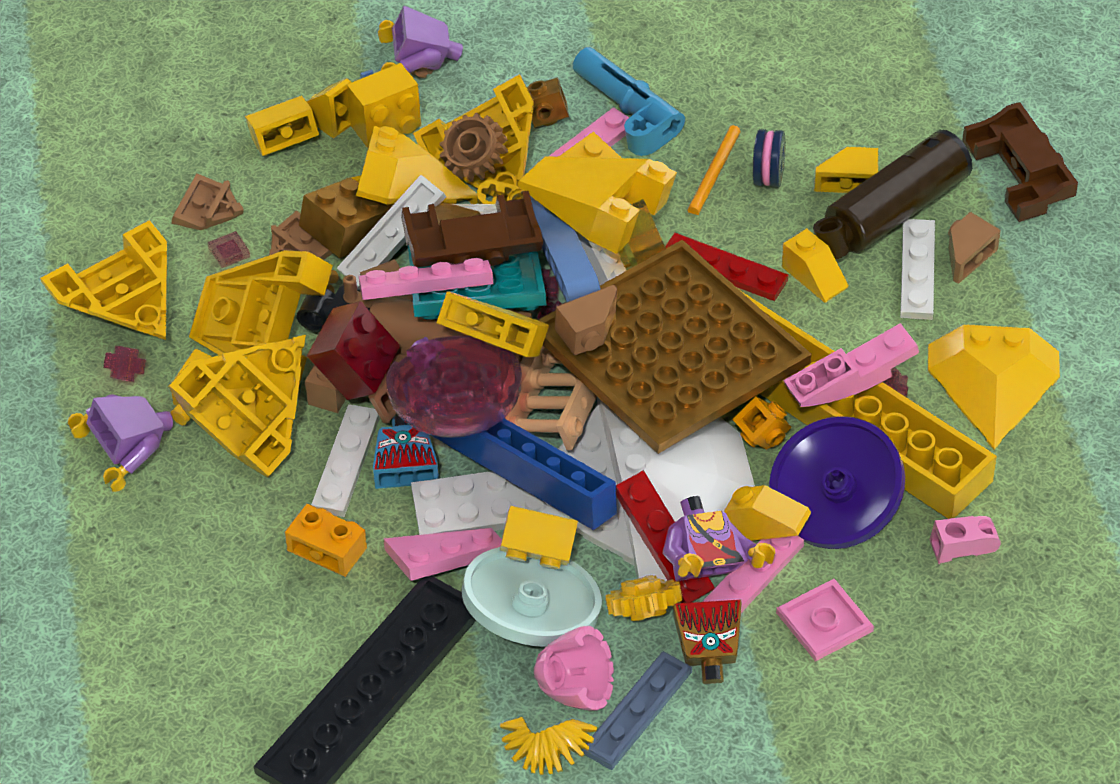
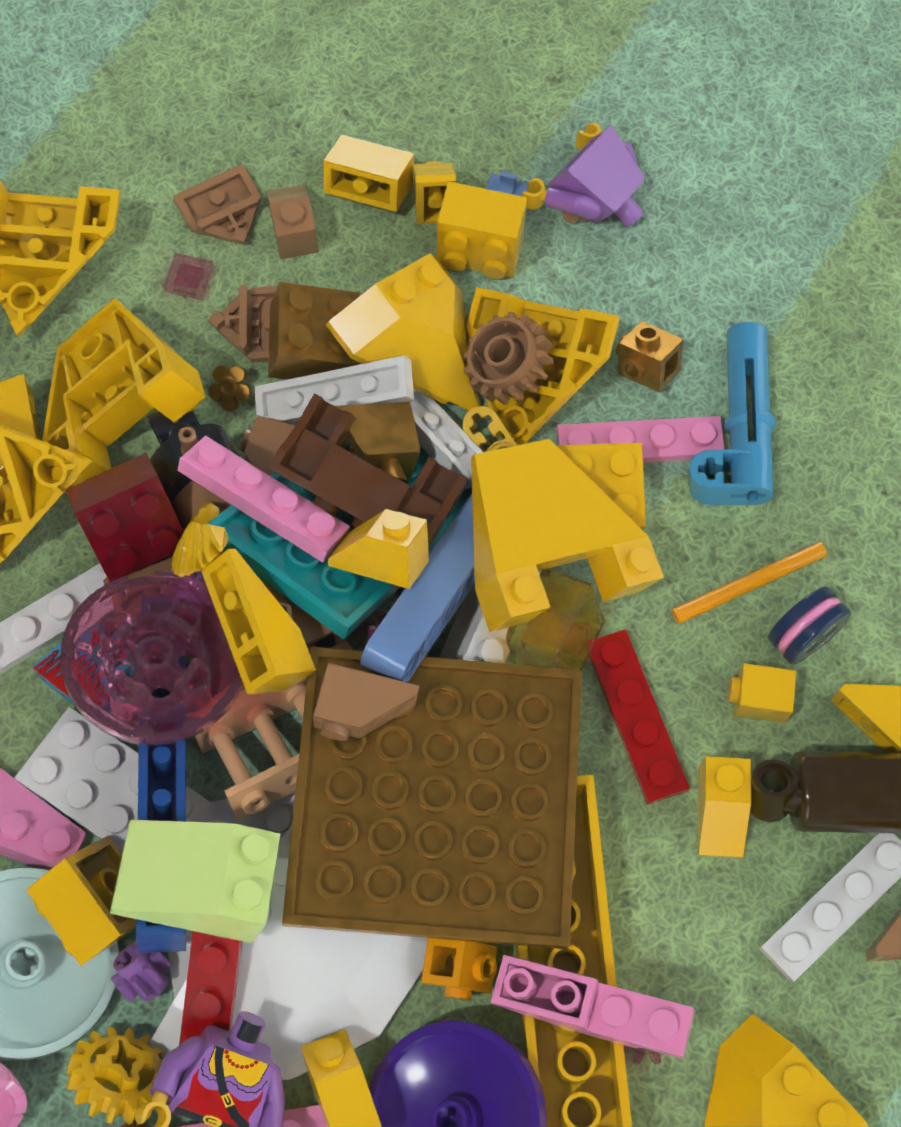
camera: 40 degrees right, 20 degrees up
none -> yellowish green slope [109,820,280,943]
none -> medium lavender gear [111,943,172,1002]
none -> yellow hair [171,501,229,577]
none -> medium nougat slope [266,185,319,259]
none -> yellow slope [328,509,429,589]
none -> yellow brick [727,663,796,723]

